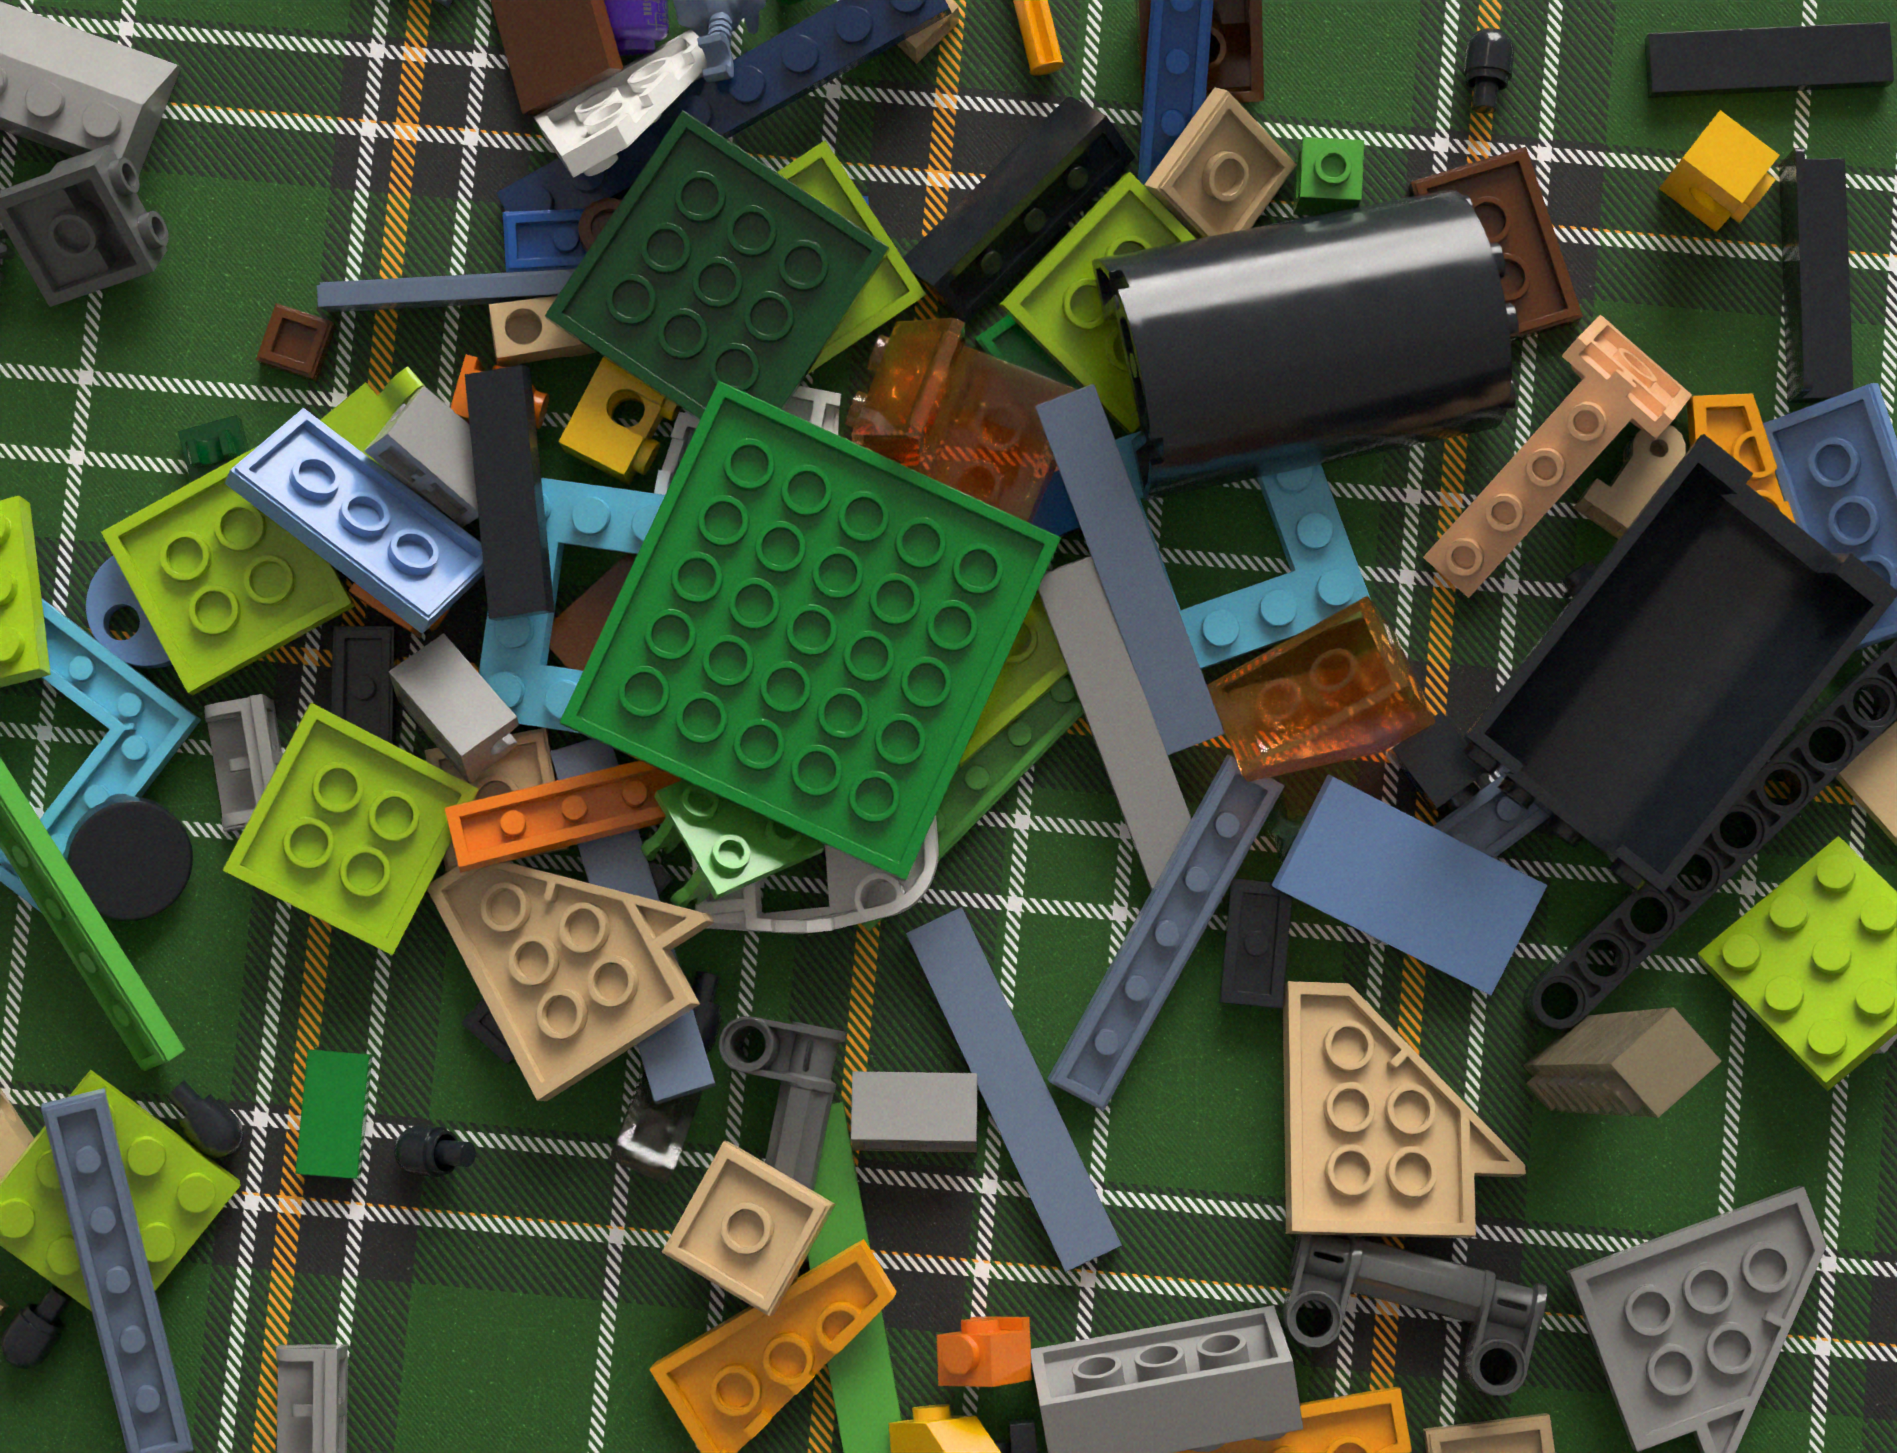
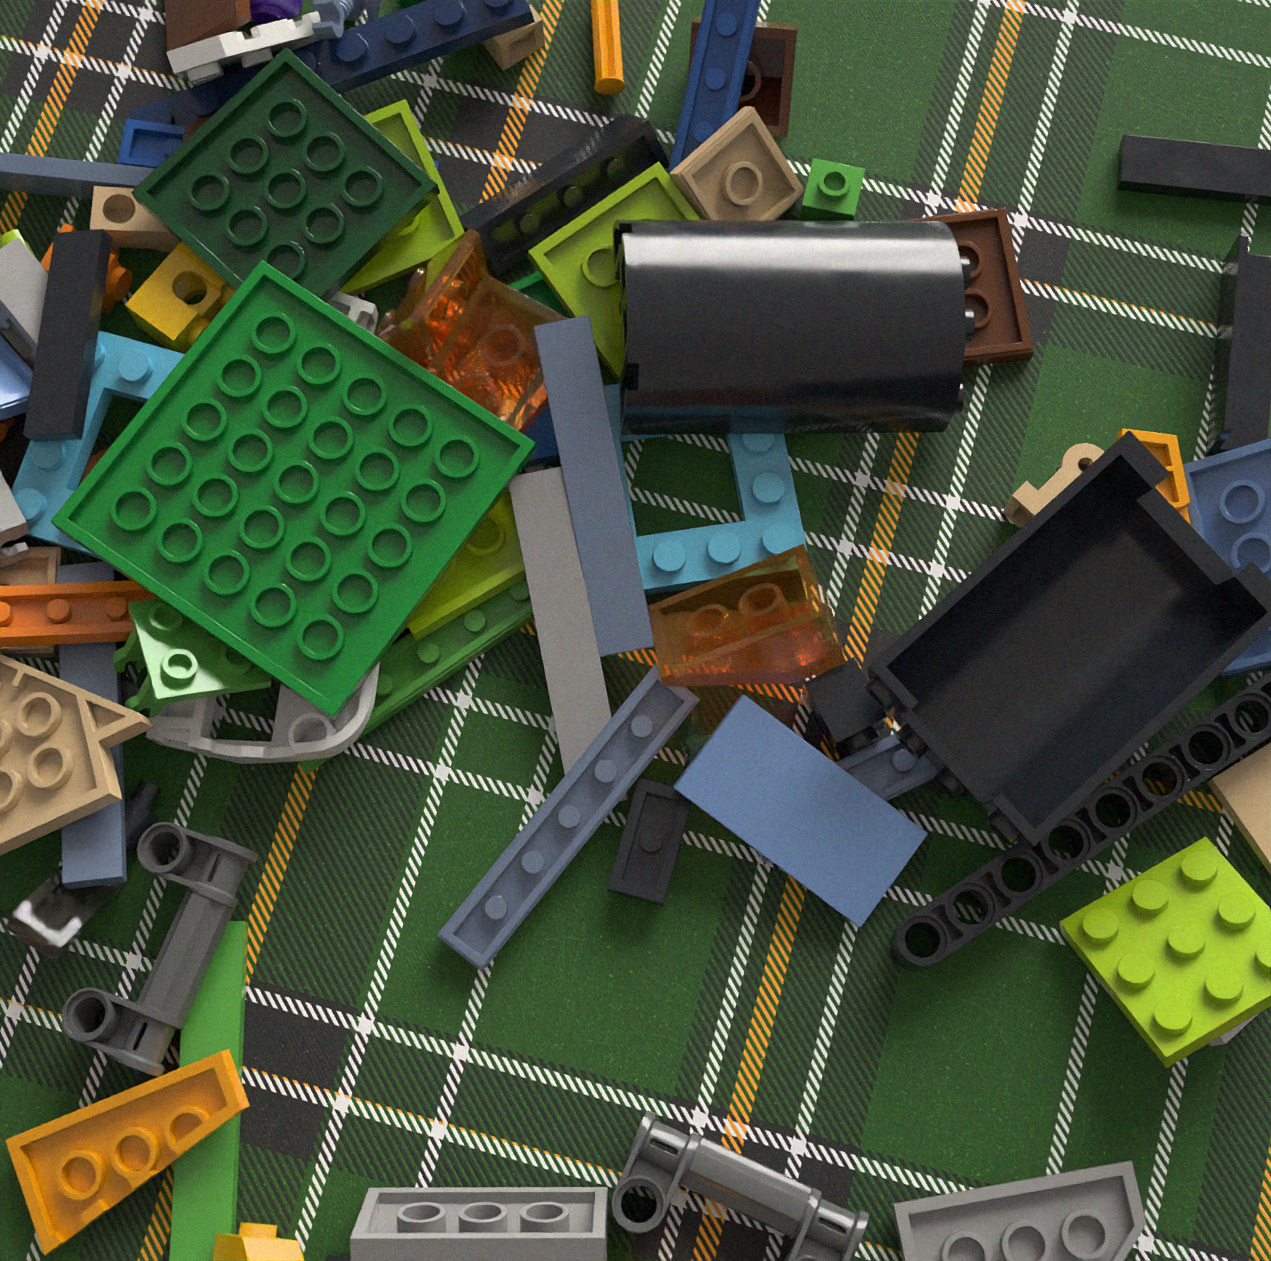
camera: 10 degrees right, 10 degrees down
tan tile [662,1141,836,1316] -> none
light grey hinge [851,1071,977,1152] -> none
sand blue tile [906,907,1122,1272] -> none
orange brick [937,1316,1032,1387] -> none
tan wing [1283,981,1526,1238] -> none
light nougat bracket [1423,315,1692,598] -> none
black cylinder [1463,28,1514,114] -> none
dark tan brick [1523,1007,1722,1118] -> none
yellow brick [1659,110,1780,232] -> none

